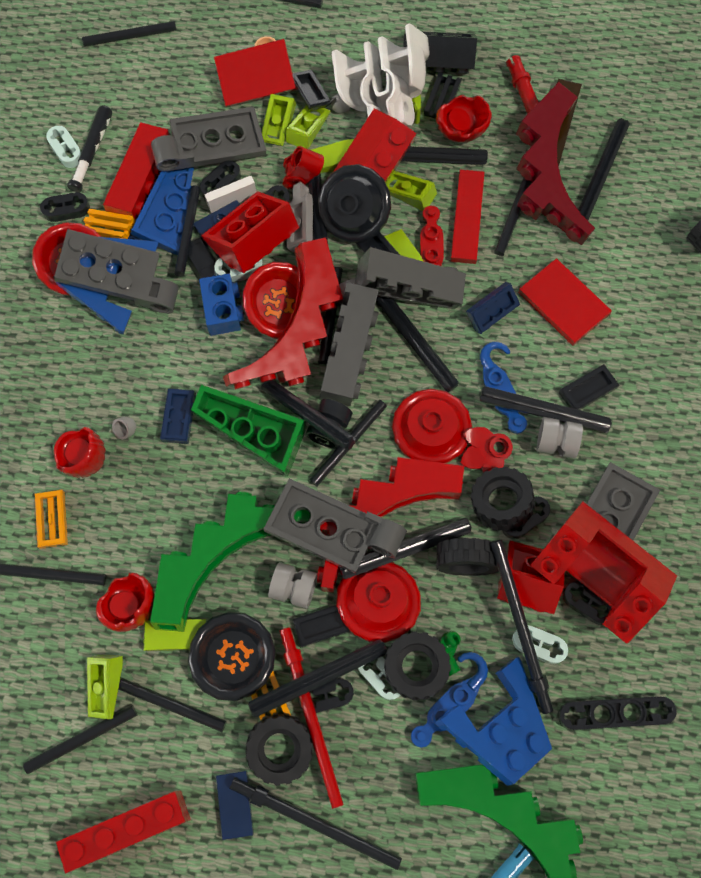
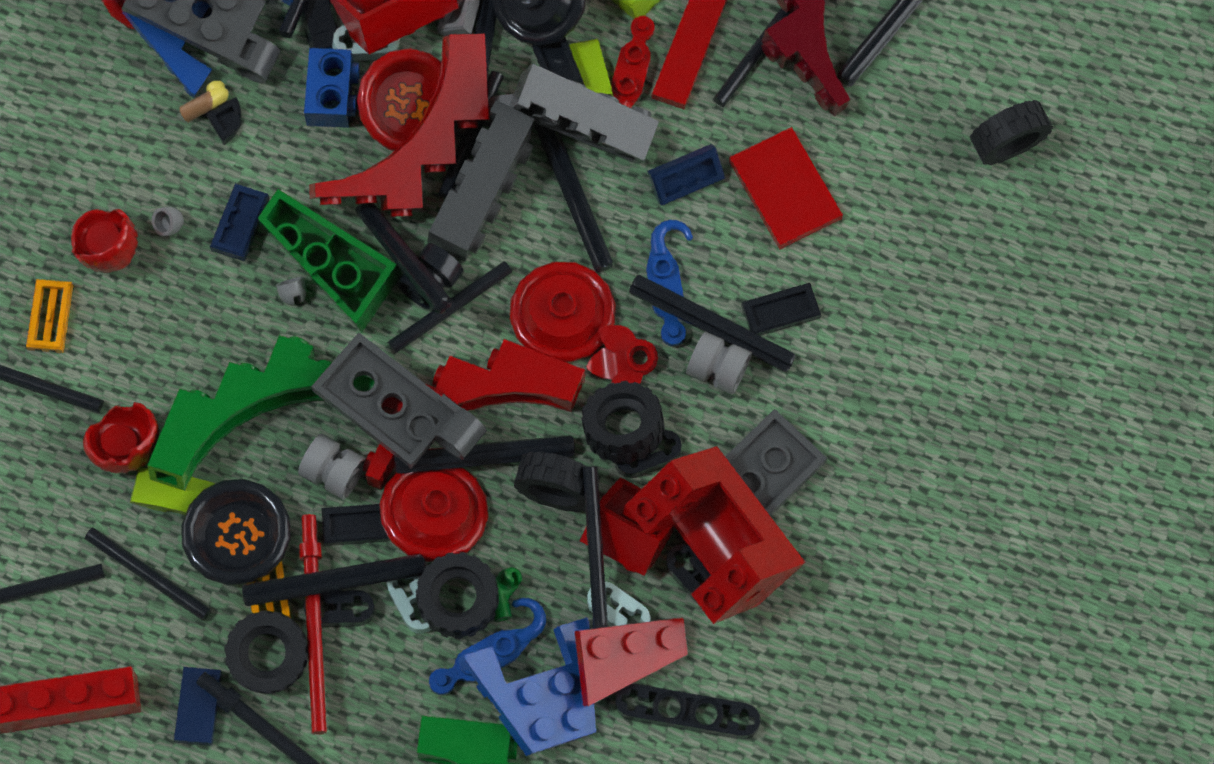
camera: 10 degrees right, 0 degrees up
lime slope [87,654,123,719] -> none
none -> arm [179,80,229,122]
none -> black tile [205,97,242,145]
none -> light grey hinge [276,277,307,306]
none -> wing [574,617,688,706]

